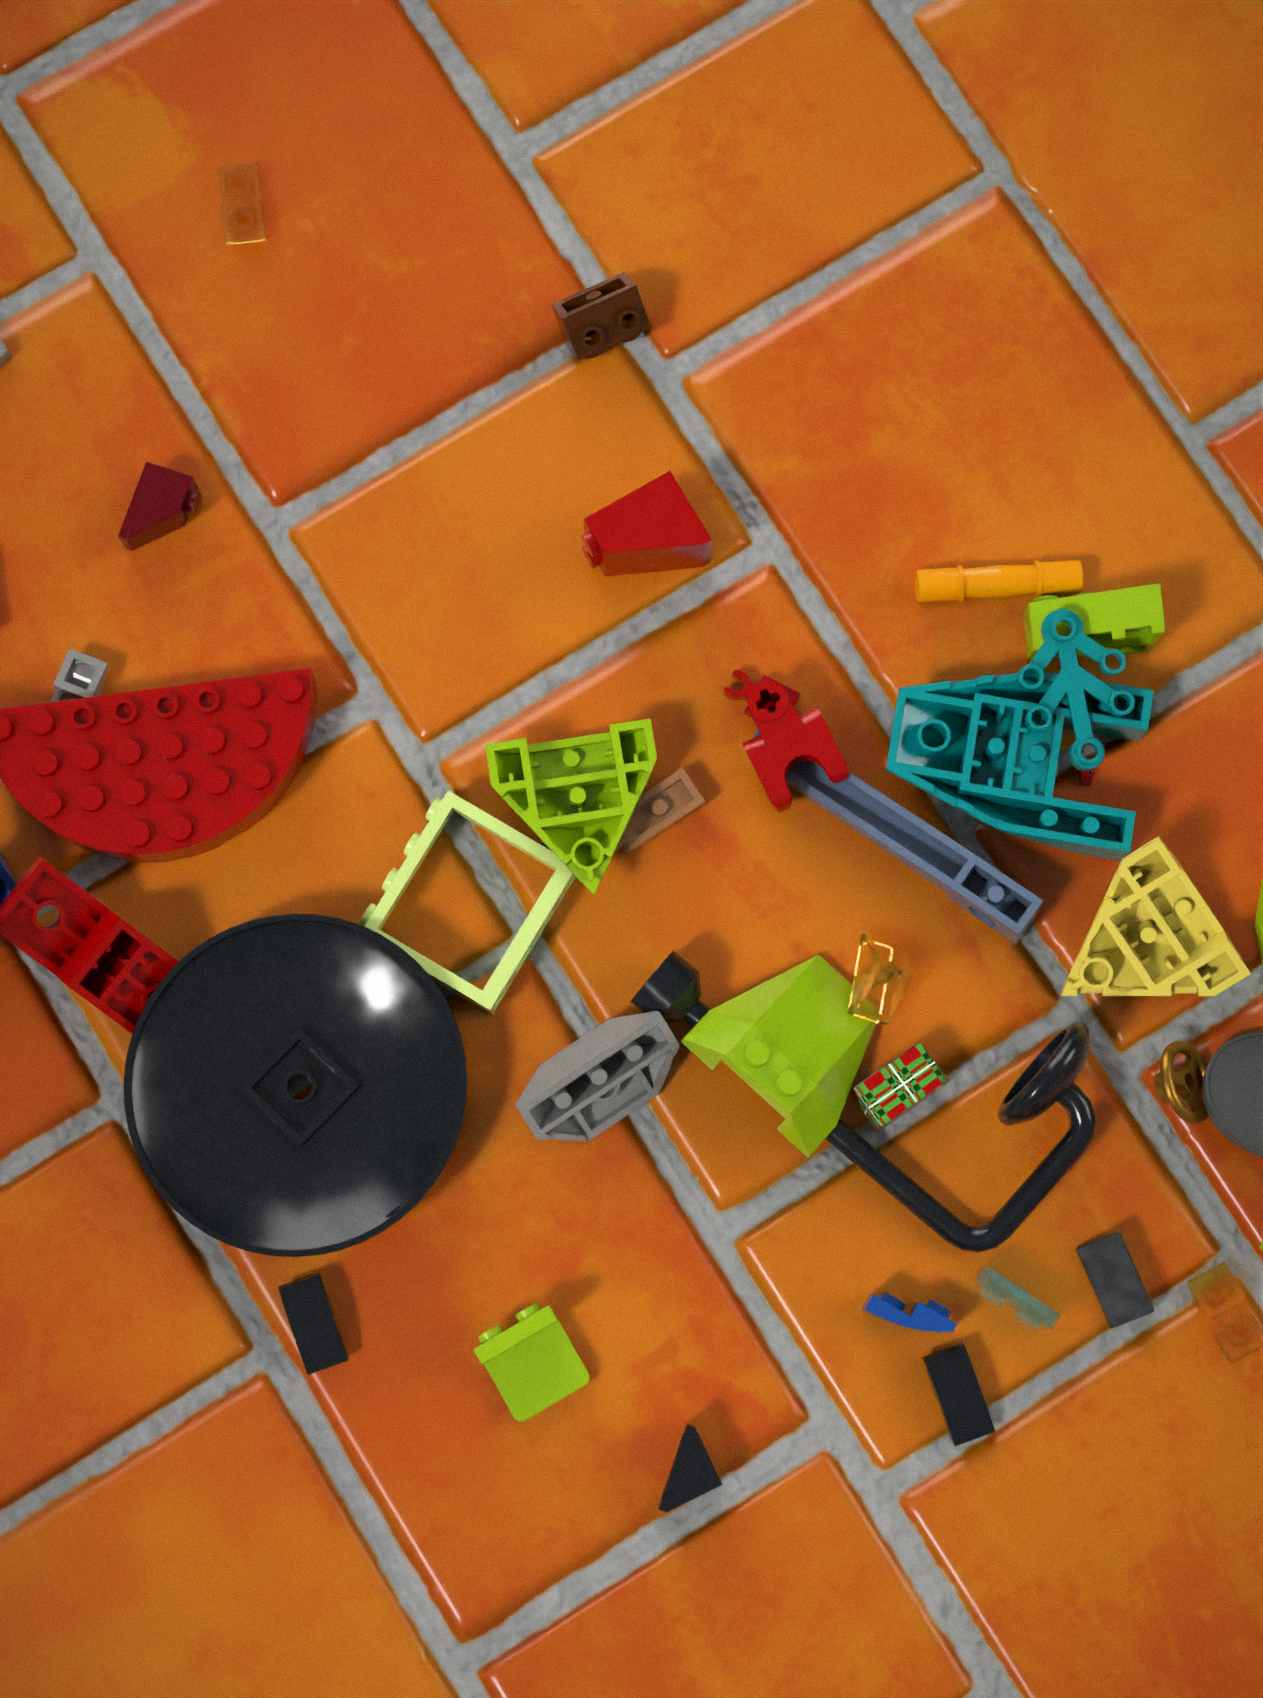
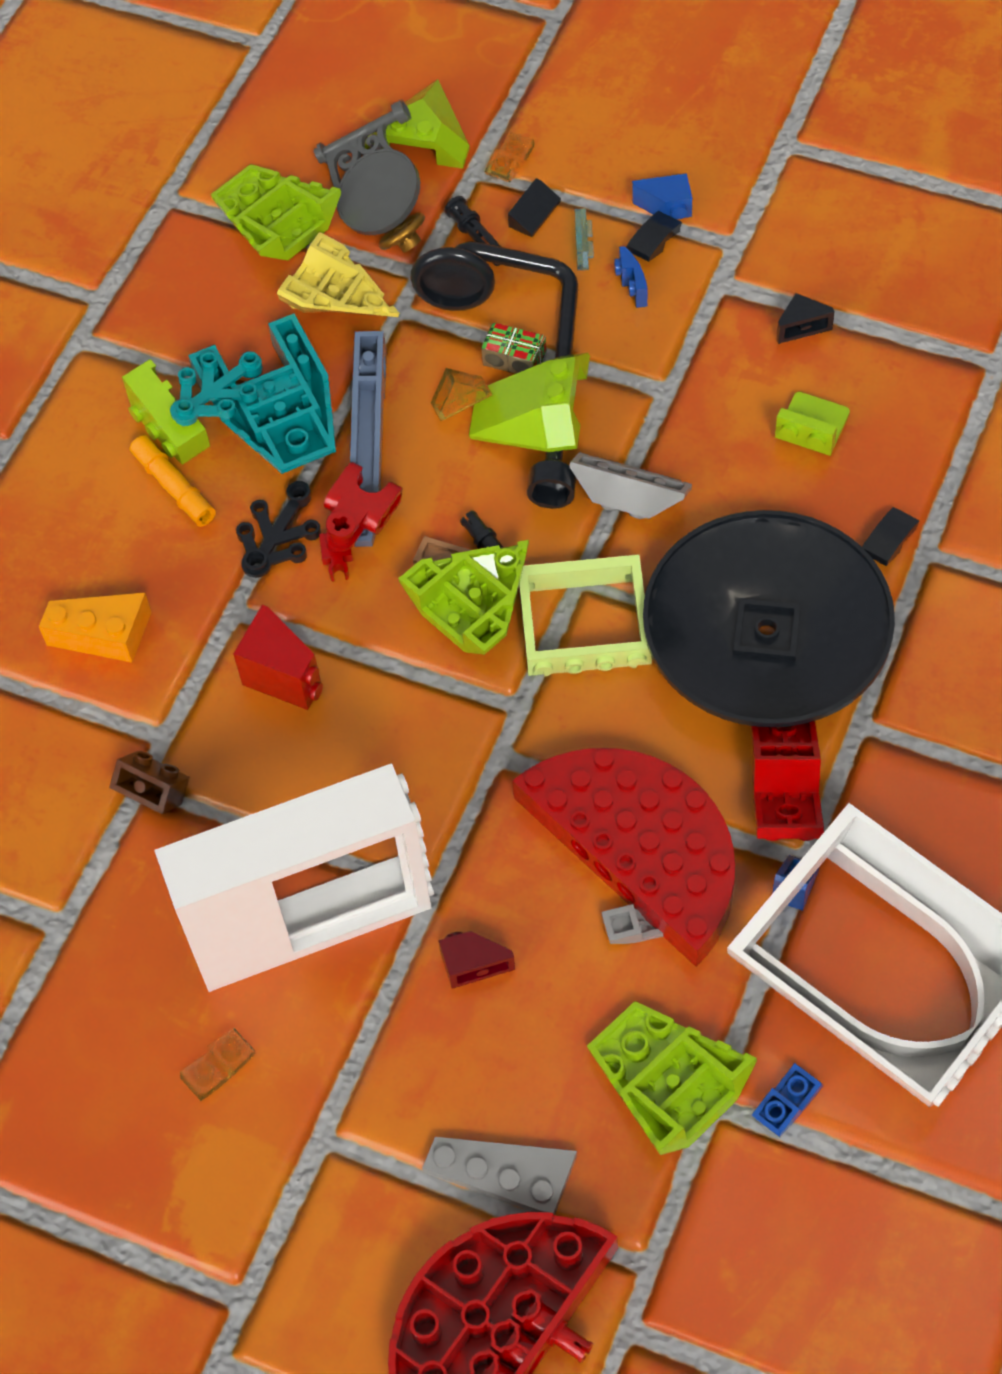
camera: 120 degrees left, 20 degrees down
none -> light orange wedge [39,593,152,662]
none -> white panel [154,763,434,992]
none -> black plant [236,481,321,578]
none -> black pin [444,196,501,266]
none -> black pin [460,511,504,549]
none -> blue slope [632,173,693,219]

